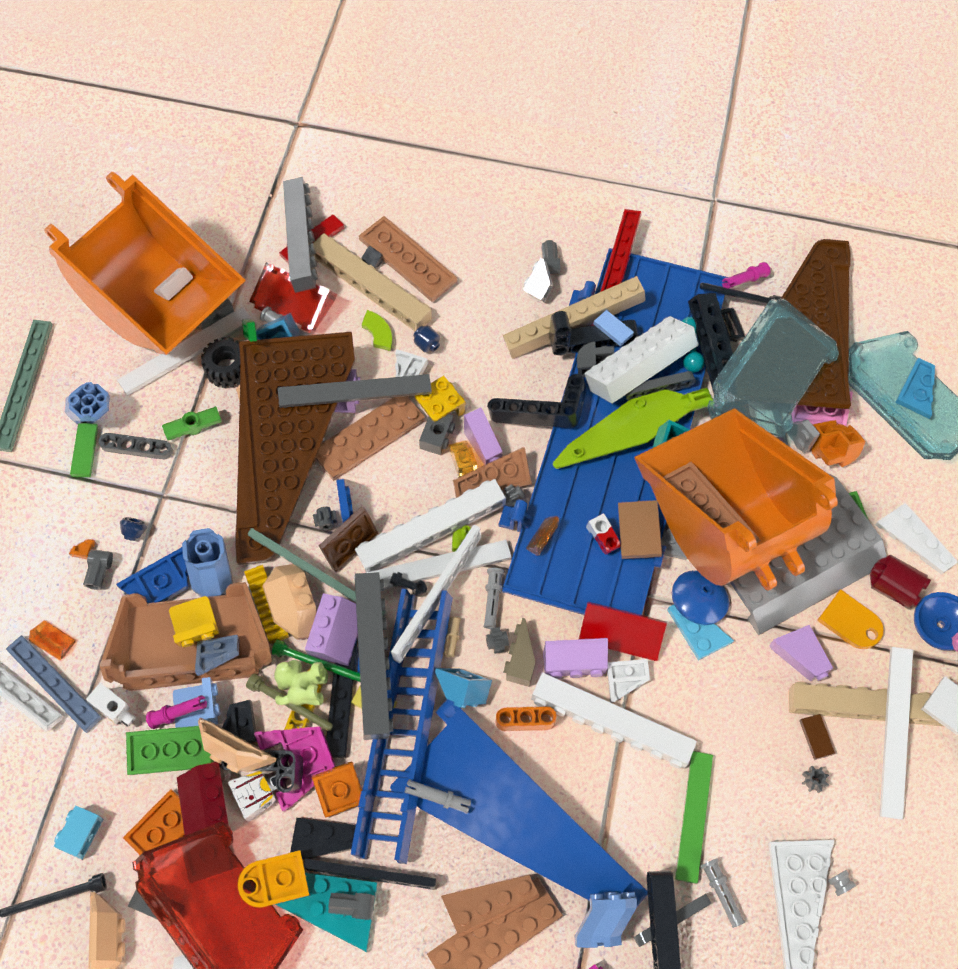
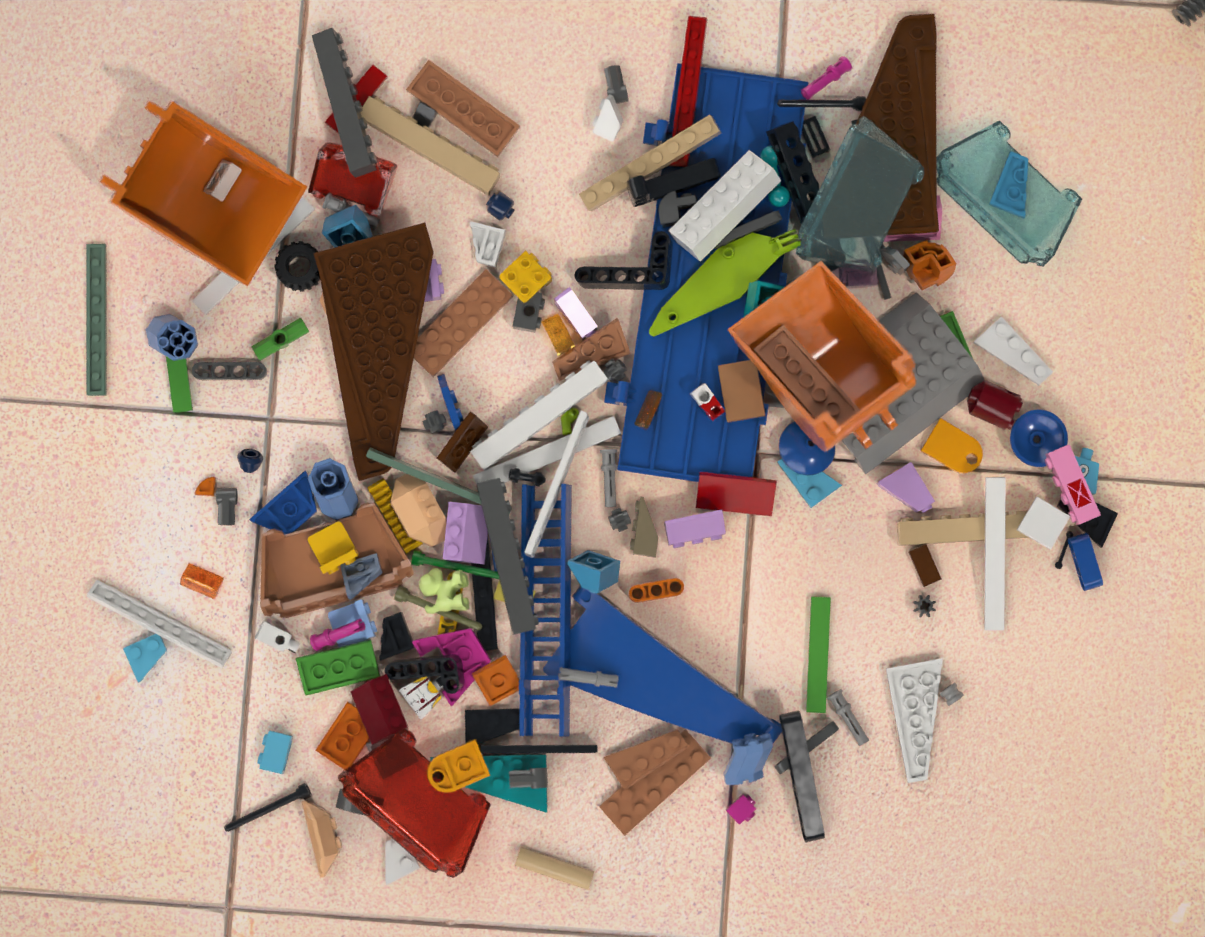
camera: 10 degrees left, 20 degrees up
sand blue tile [6,635,103,733] -> none
light nougat wedge [198,718,277,773] -> none
green tile [242,318,257,342] -> none
dark grey tile [278,374,432,408] -> none
lime tile [361,310,392,351] -> none
tan axle [443,617,461,657] -> none
white brick [531,672,697,769] -> none
light blue tile [594,310,634,346] -> none
white wing [607,659,650,703] -> none

